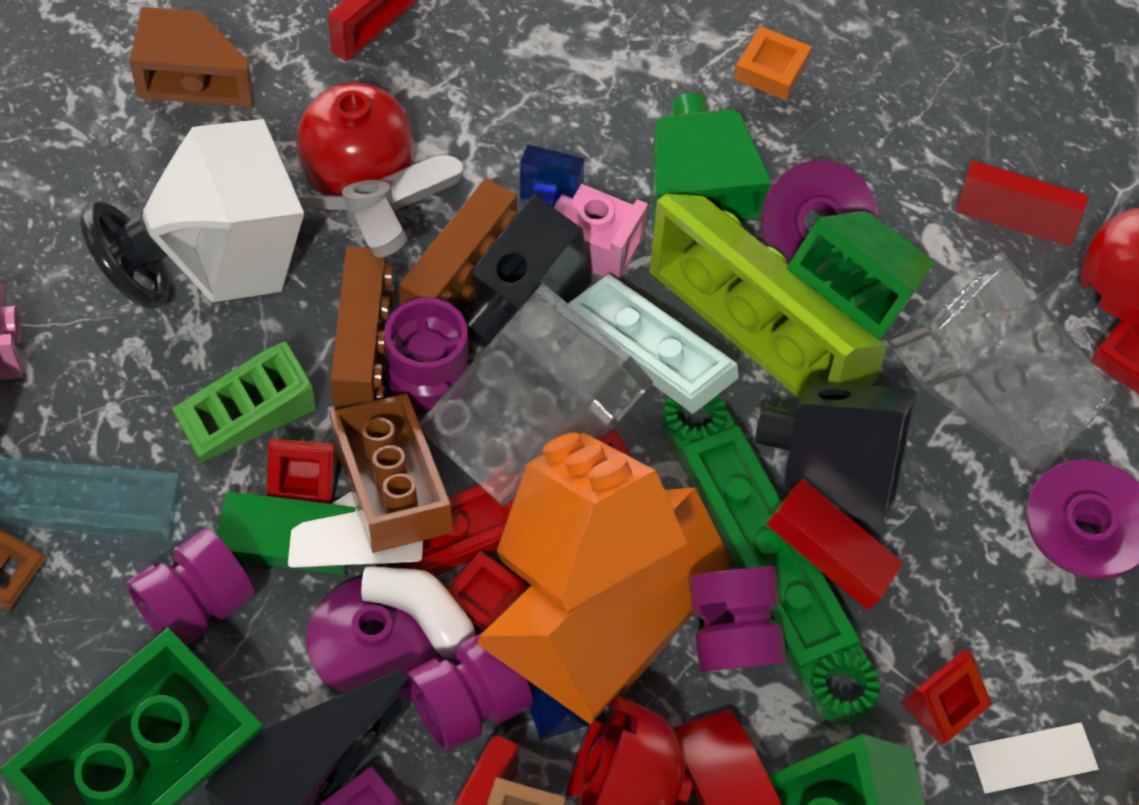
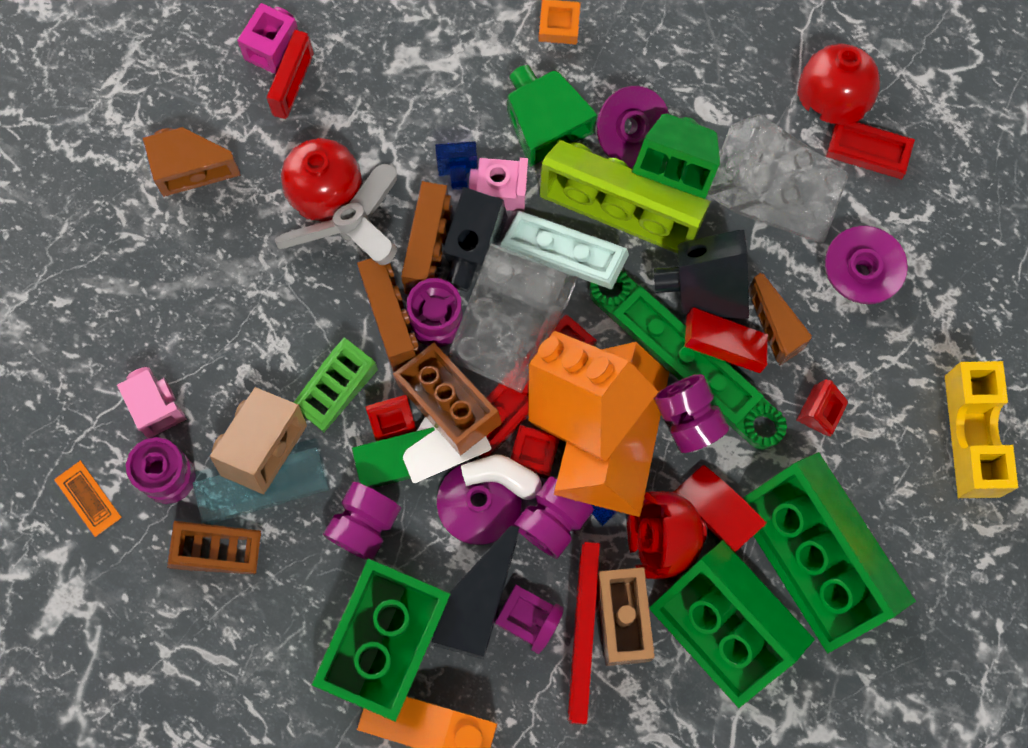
camera: 20 degrees left, 15 degrees up
white piece [80,119,304,309] -> none
red tile [956,161,1089,247] -> none
white sticker [969,722,1099,794] -> none
none -> brick [210,387,307,495]
none -> dark orange slope [748,273,812,366]

